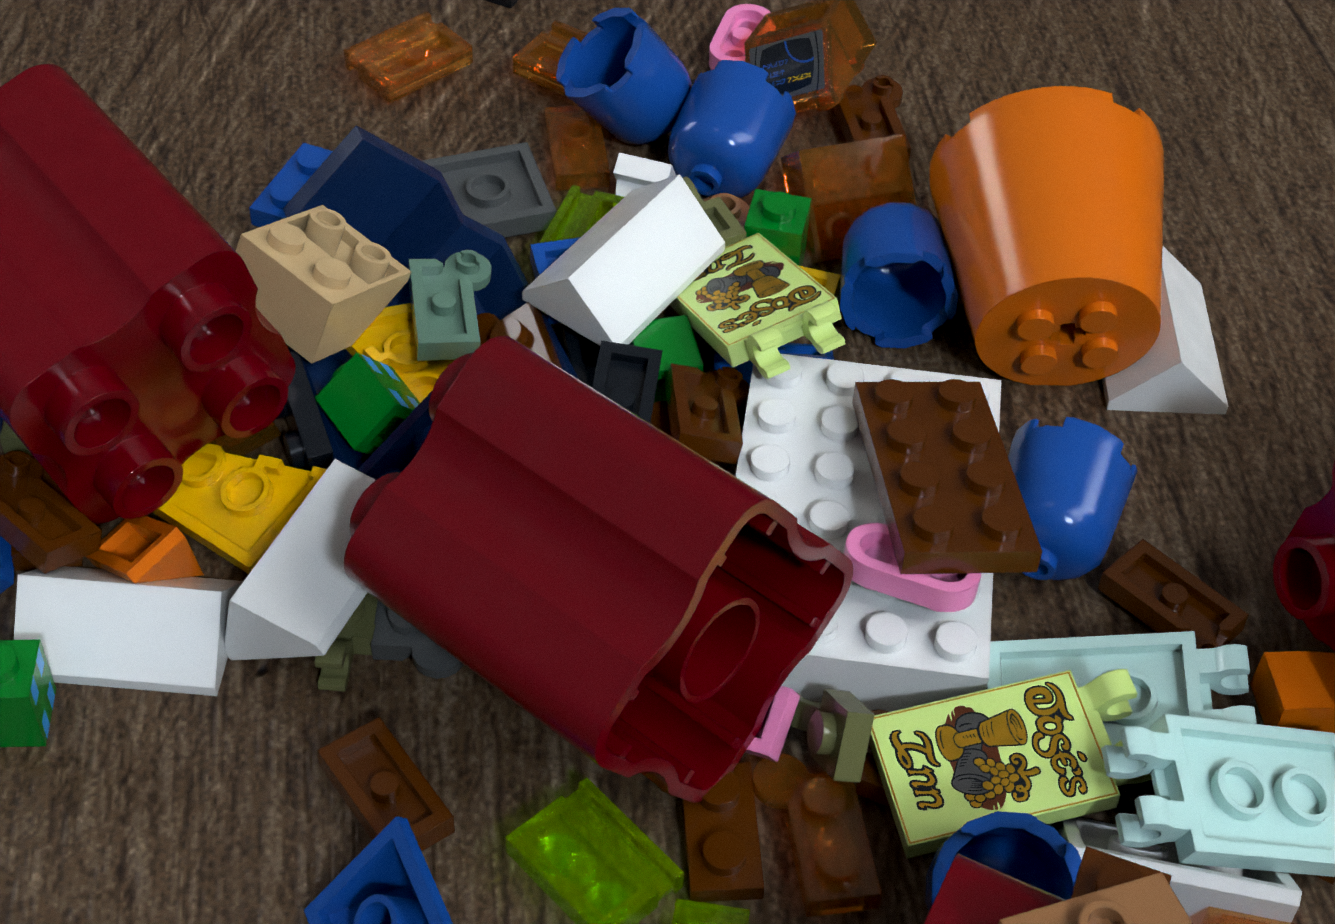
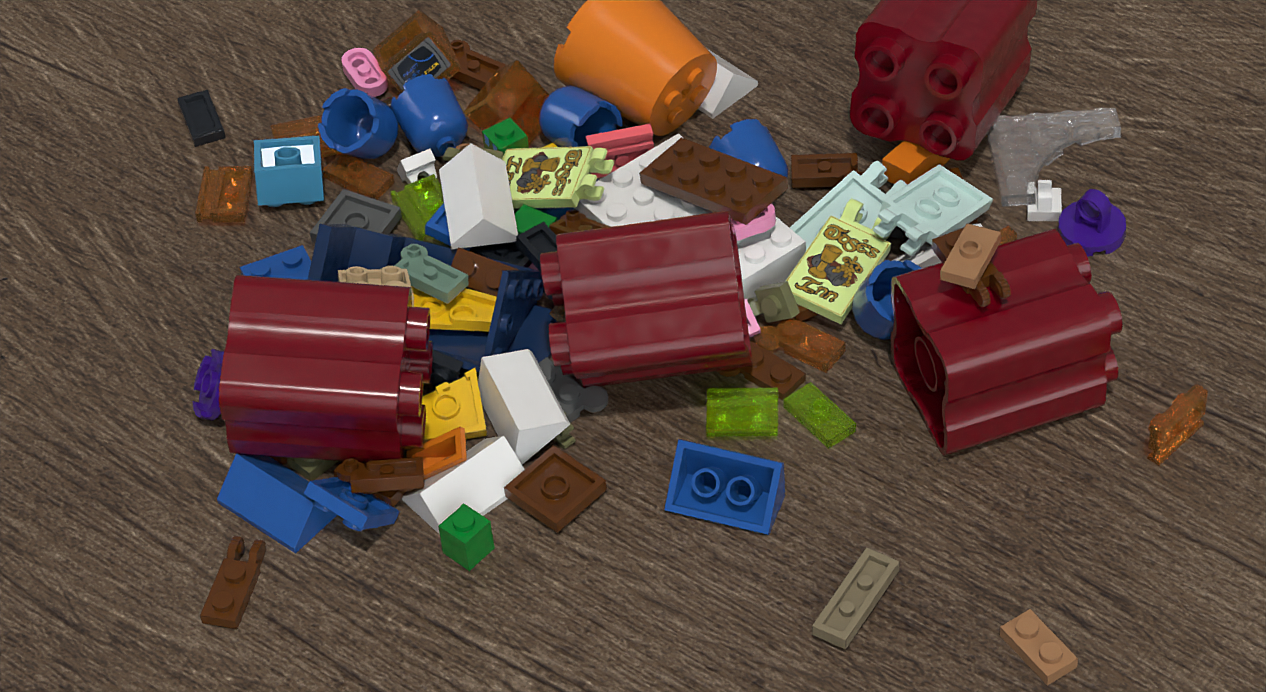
camera: 40 degrees left, 0 degrees up
green brick [315,352,420,455] -> none
reddish brown plate [317,717,455,851] -> none
none -> dark azure slope [254,135,324,207]
none -> reddish brown plate [504,445,607,533]
none -> coral plate [586,124,654,178]

